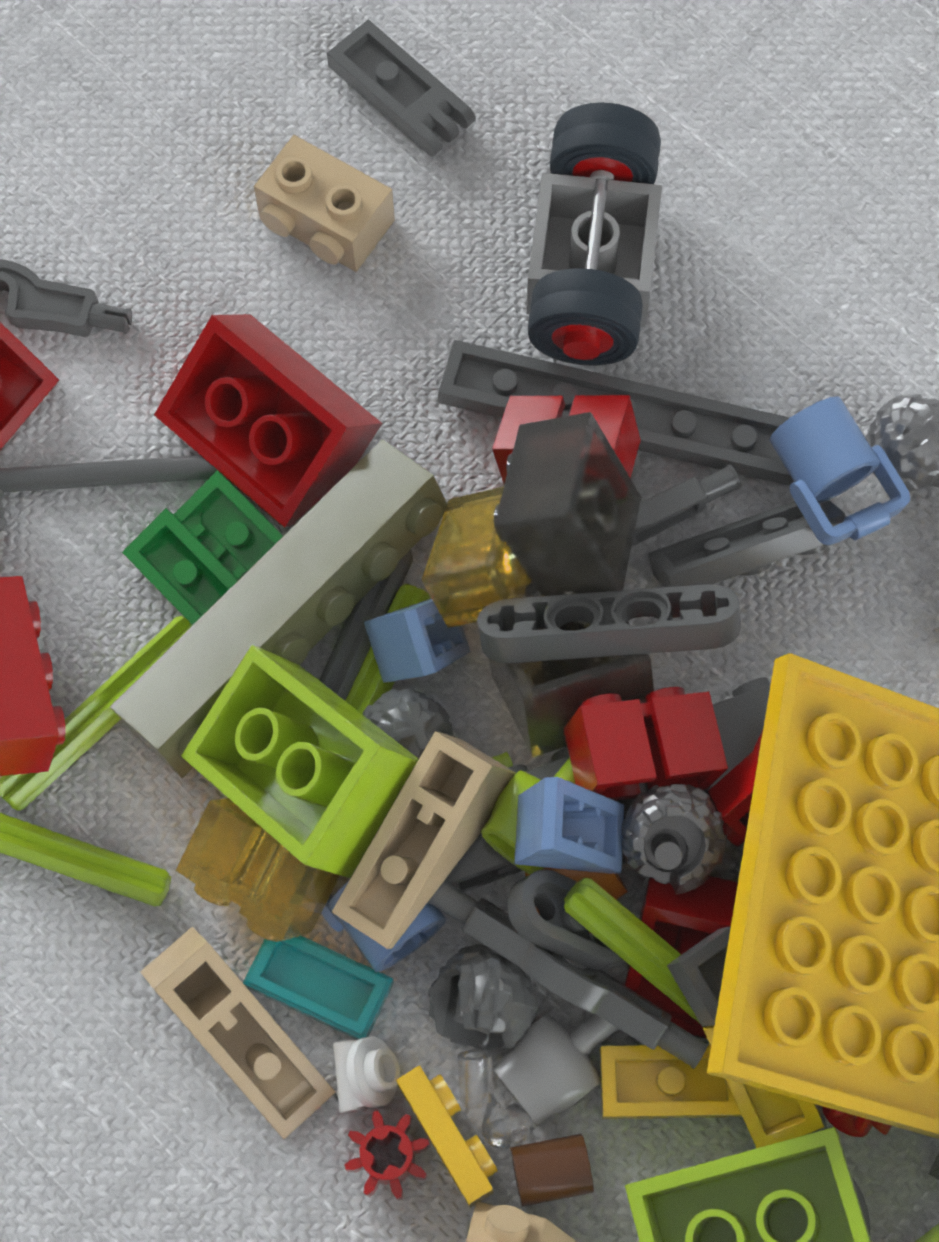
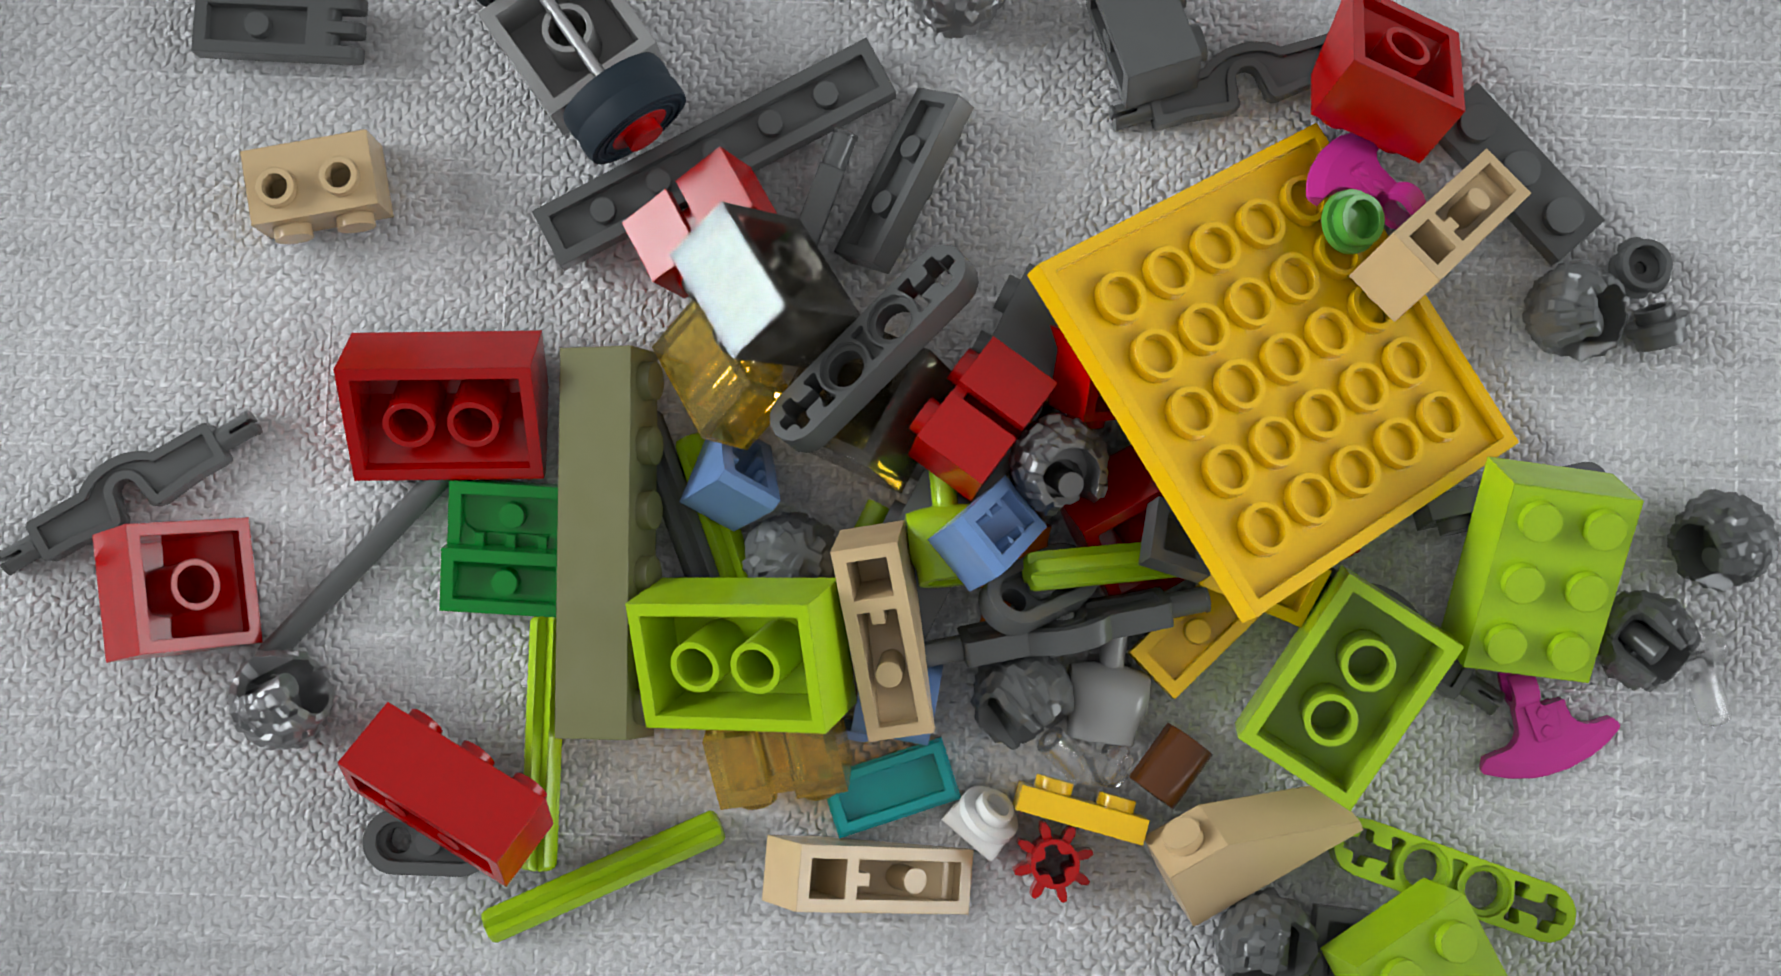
camera: 45 degrees left, 15 degrees up
medium blue piece [769,396,910,546] -> none

